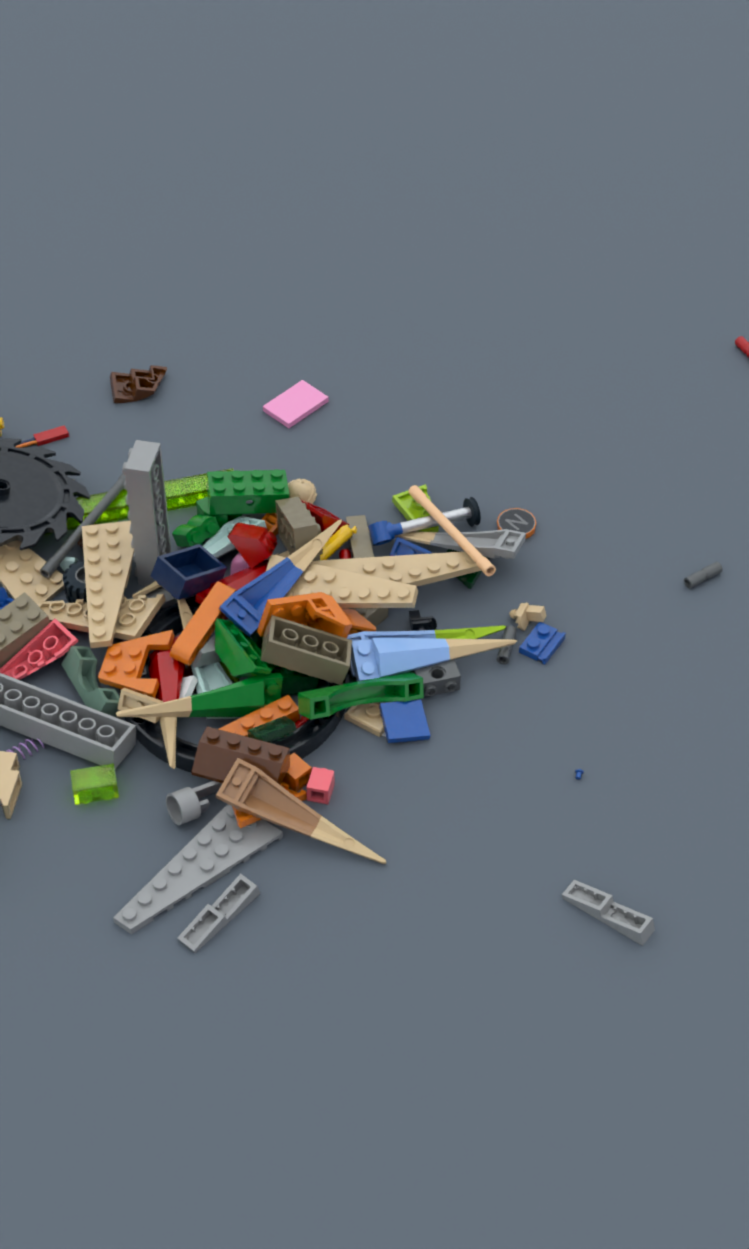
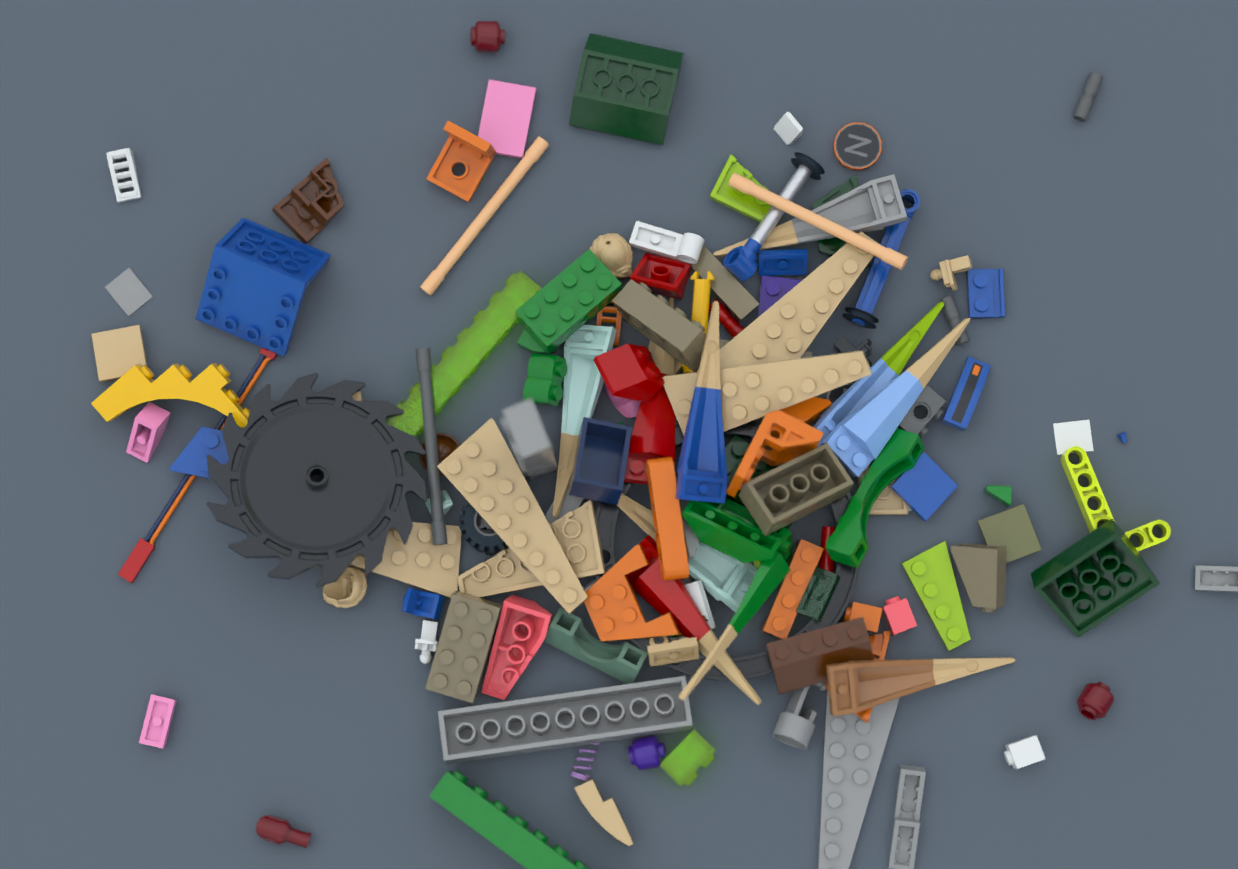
camera: 30 degrees left, 35 degrees up
none -> white slope [106,148,142,203]
none -> blue bracket [196,218,331,356]
none -> light nougat piece [420,136,549,296]
none -> orange bracket [426,121,497,203]
none -> dark red head [471,21,505,52]
none -> dark green slope [569,33,684,146]
none -> dark purple head [628,736,666,770]
none -> white plate [629,221,705,264]
none -> white slope [774,112,803,145]
none -> blue piece [842,189,920,329]
none -> lime wing [901,541,971,651]
none -> blue slope [941,356,991,431]
none -> dark tan slope [951,543,1007,612]
none -> olive tile [977,504,1042,563]
none -> green slope [983,485,1012,507]
none -> white brick [1004,735,1045,769]
none -> dark green slope [1031,519,1160,637]
none -> white sticker [1053,420,1094,455]
none -> neon yellow beam [1061,446,1171,551]
none -> dark red head [1077,682,1114,720]

